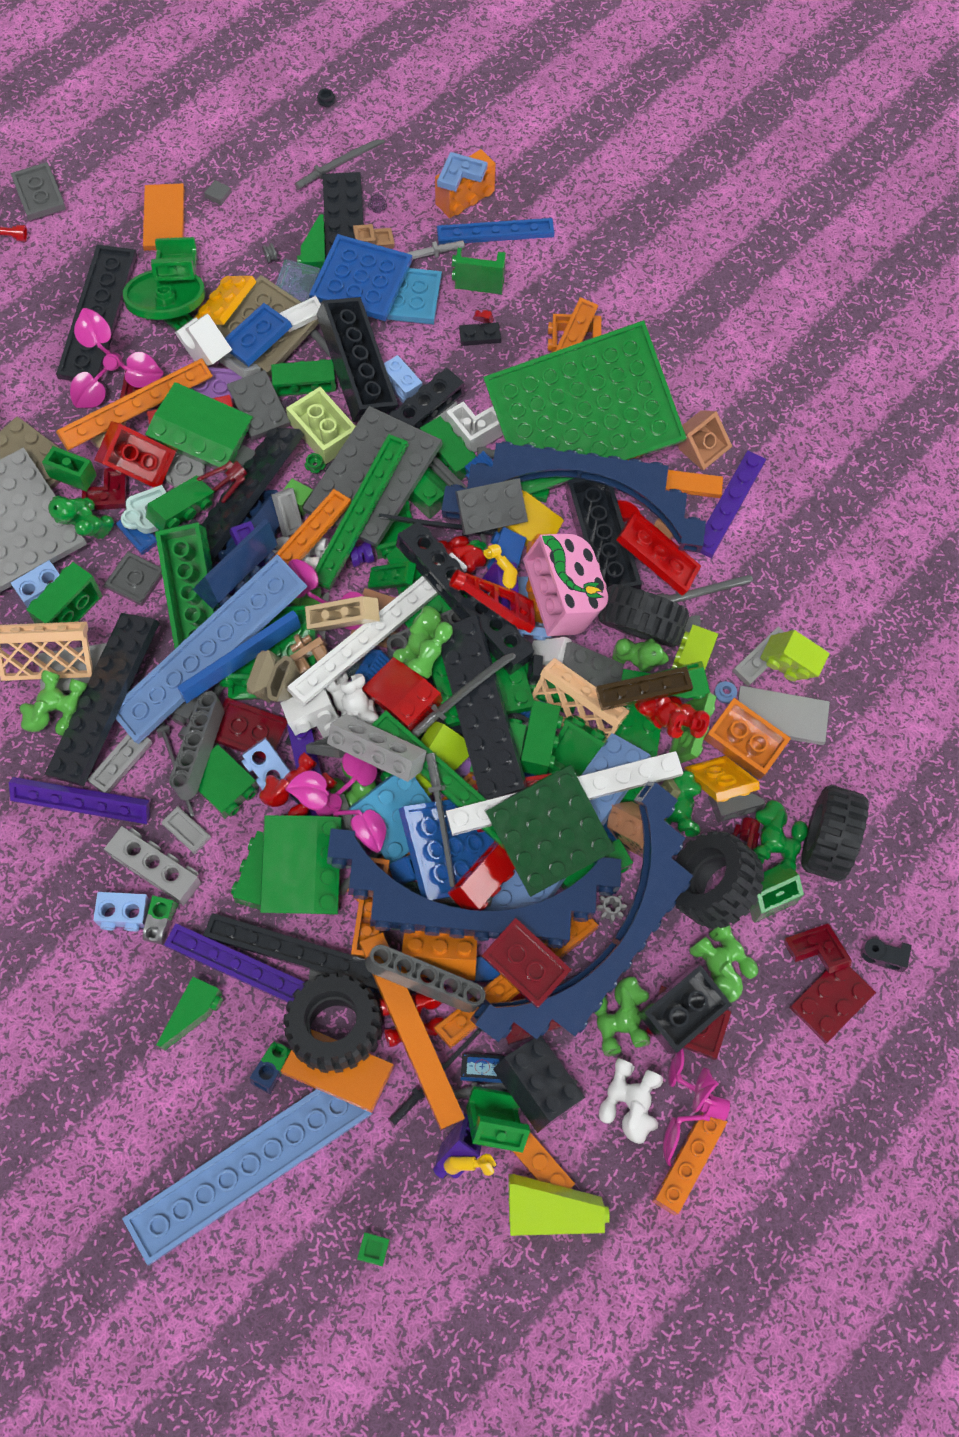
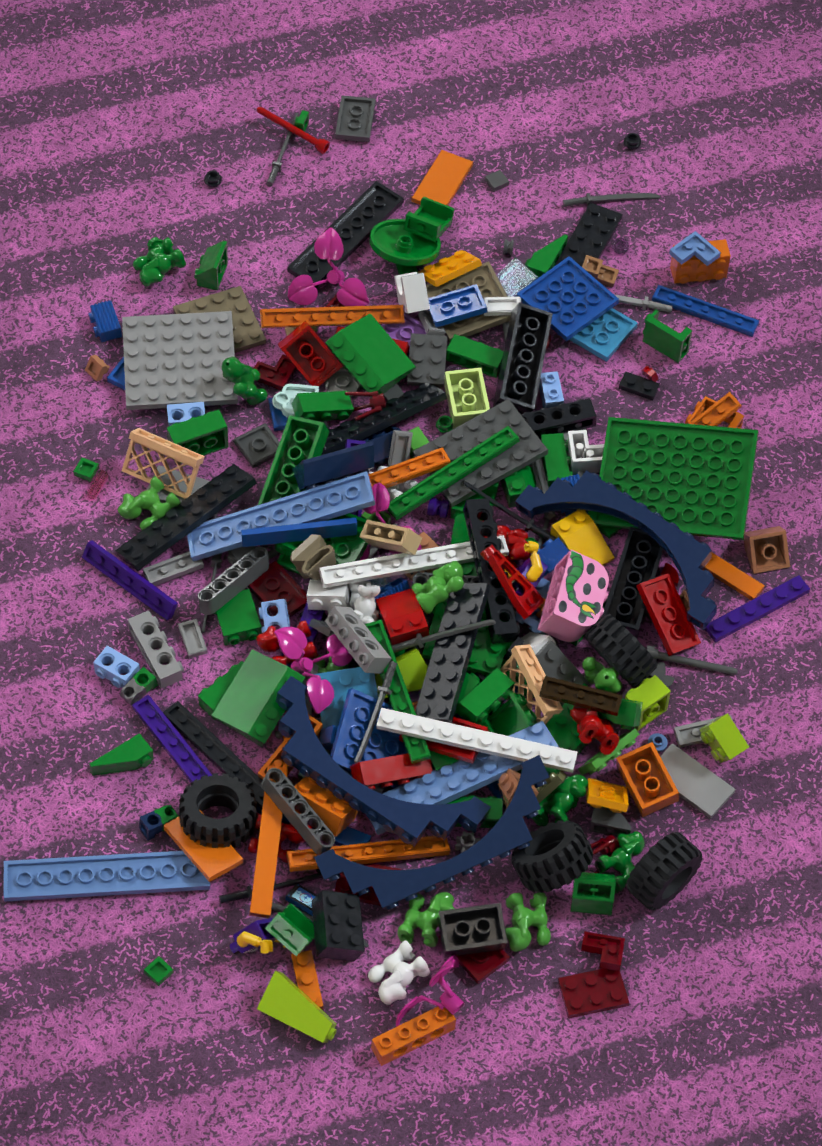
camera: 30 degrees right, 10 degrees down
green brick [42,446,97,491] -> none
medium nougat hips [289,634,328,675] -> none
green tile [368,562,416,590] -> none
dark grey plate [455,478,528,535] -> none
dark red plate [481,918,572,1008] -> none
dark green plate [484,764,615,897] -> none
black leg [861,938,912,972] -> none

